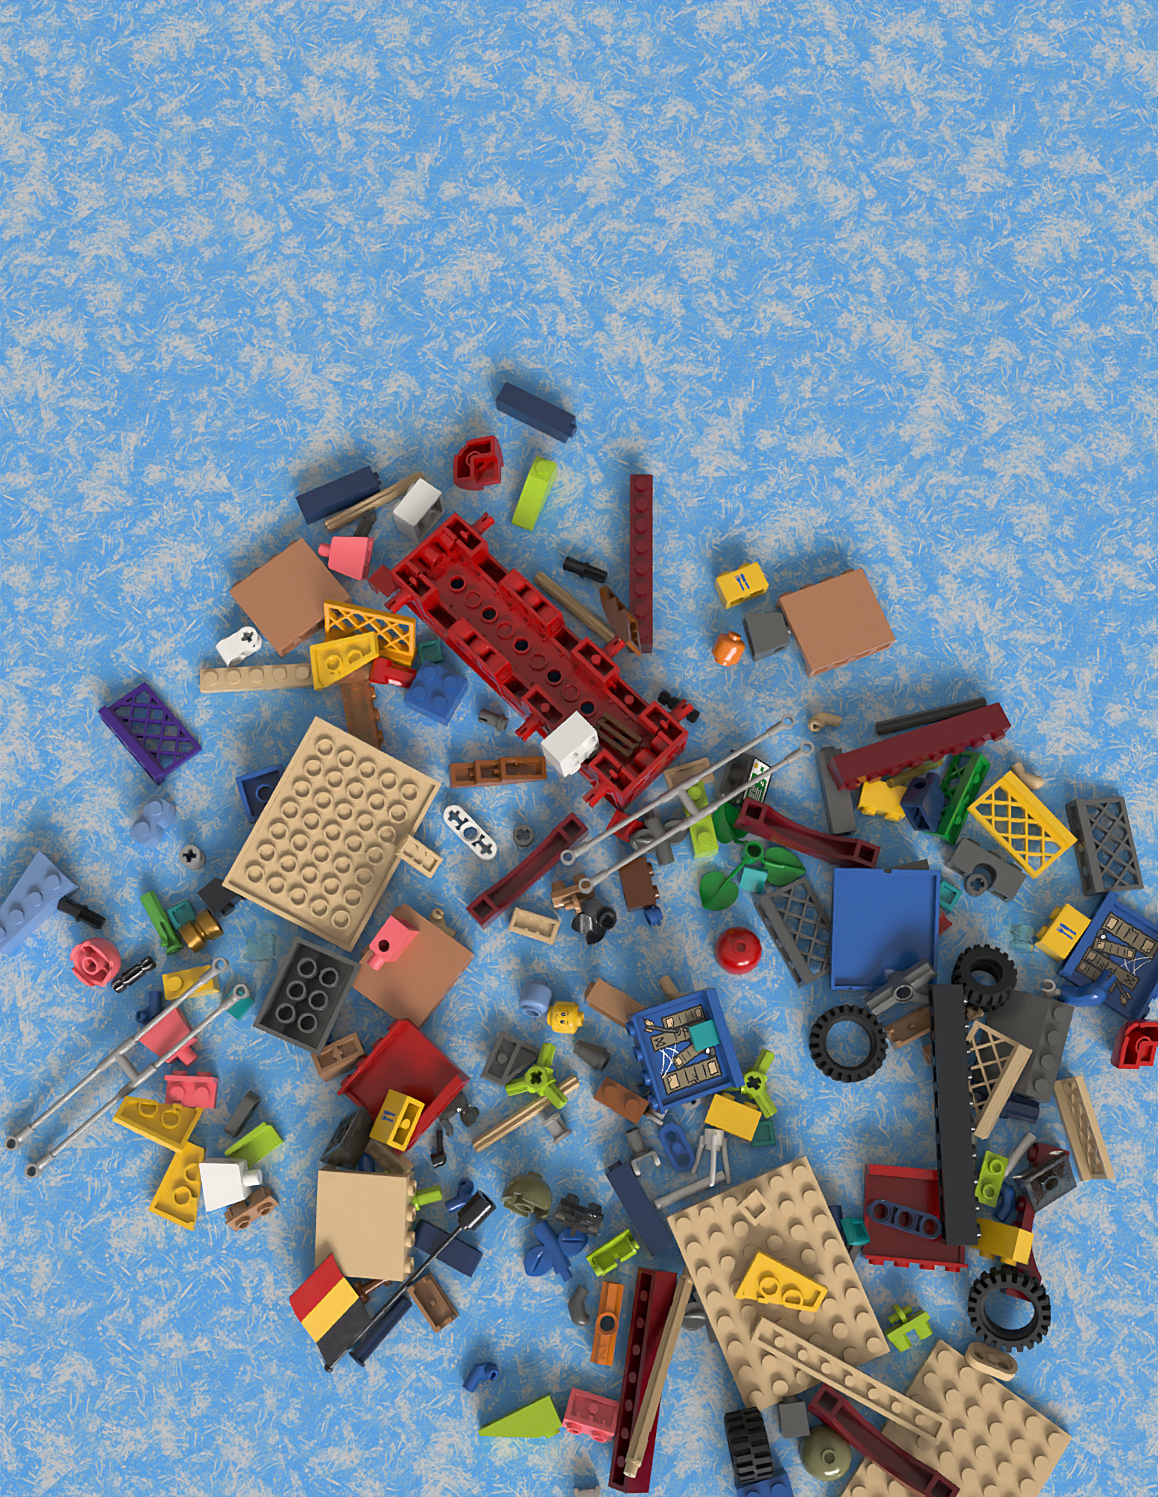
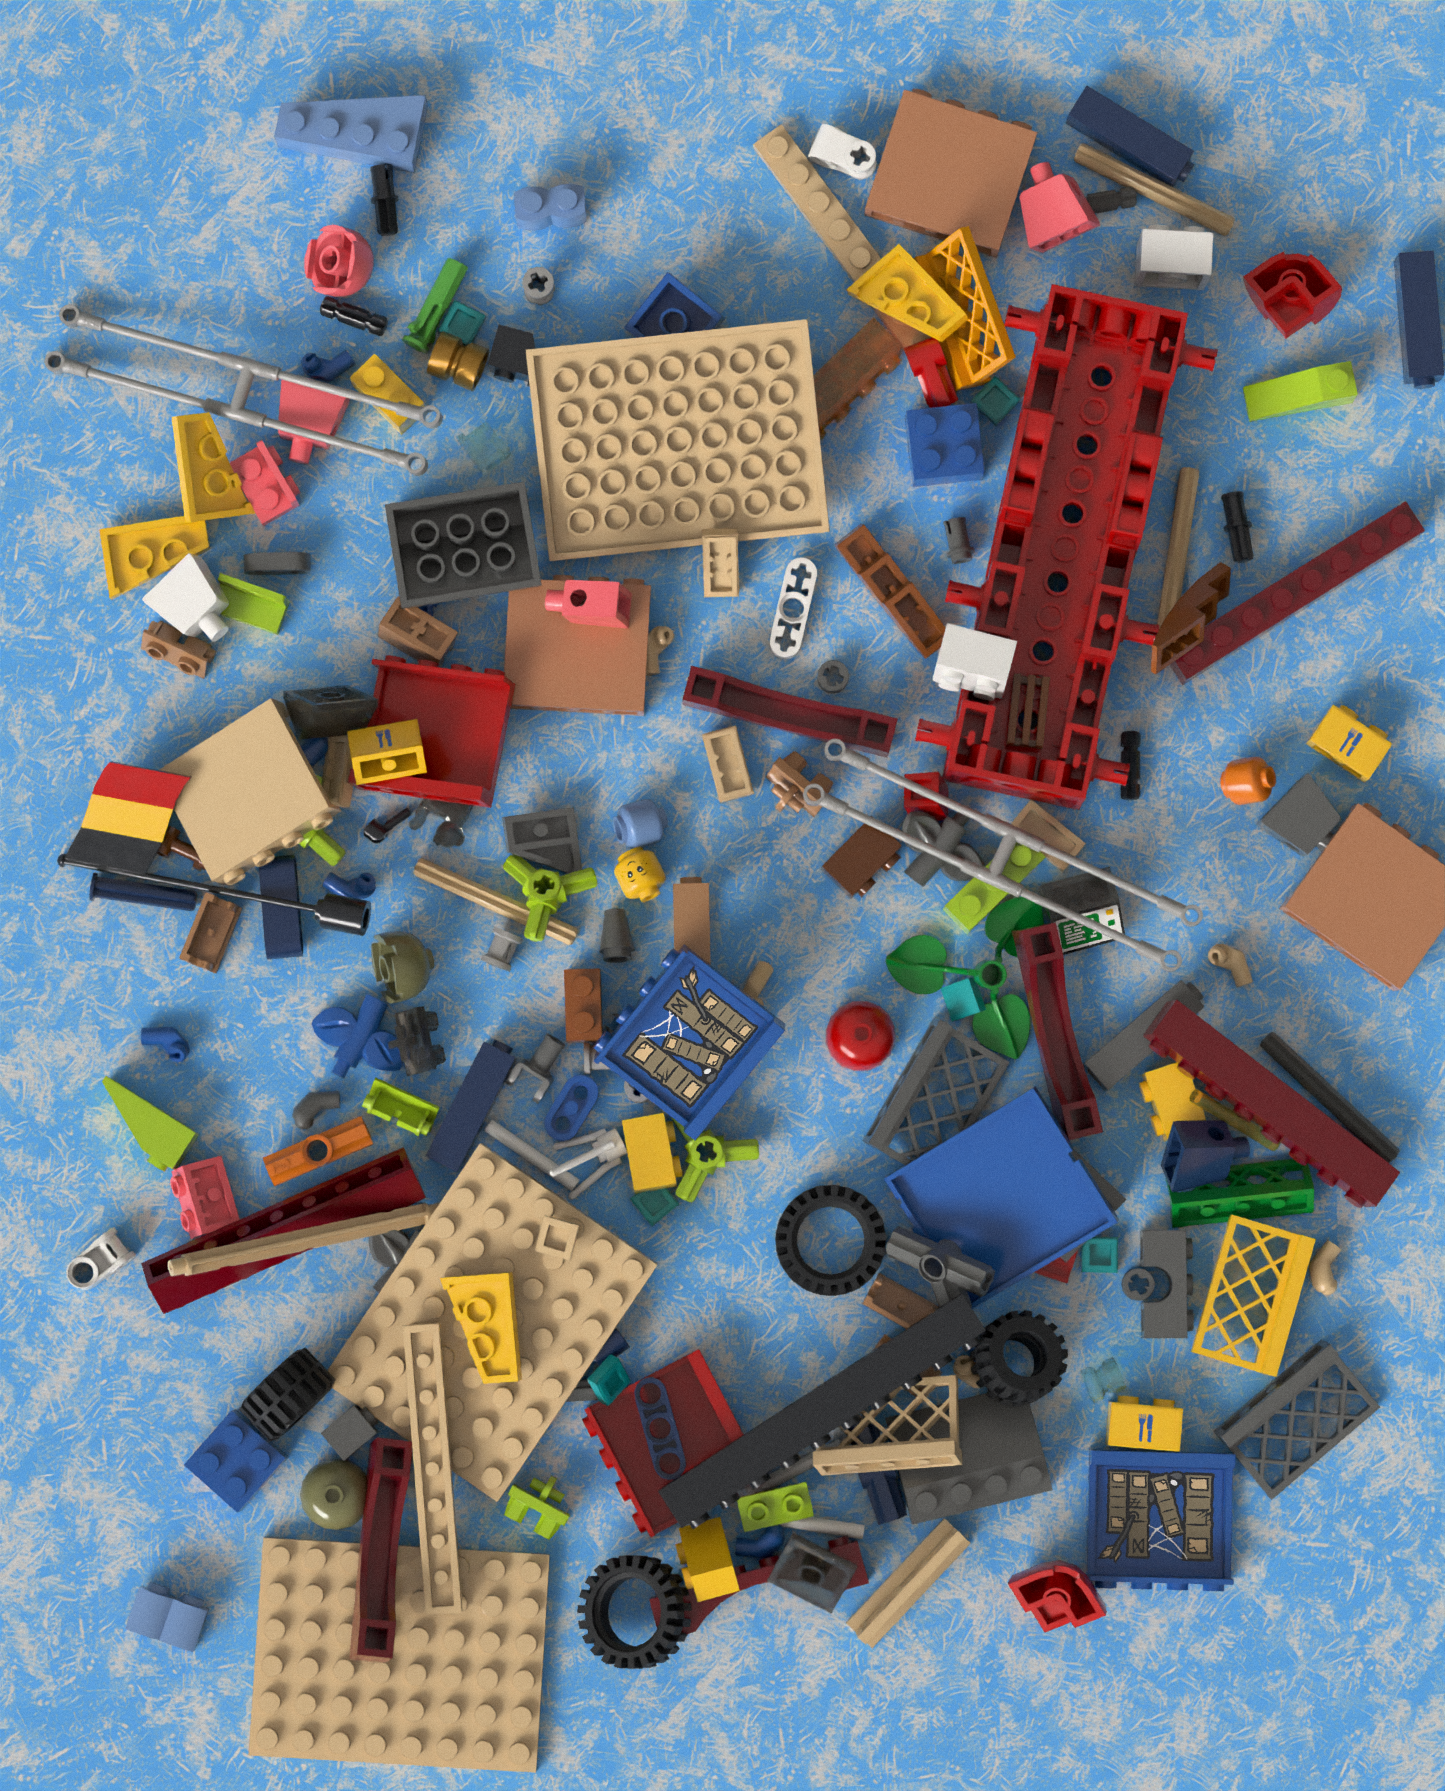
camera: 55 degrees right, 10 degrees up
dark purple fence [98,682,202,786] -> none
teal tile [225,988,255,1021] -> none
red panel [367,564,395,597] -> none
black plate [571,899,617,945] -> none
blue plate [643,905,663,927] -> none
teal tile [687,1019,719,1051] -> none
tan plate [965,1342,1018,1381] -> none
blue arm [1041,970,1116,1007] -> none

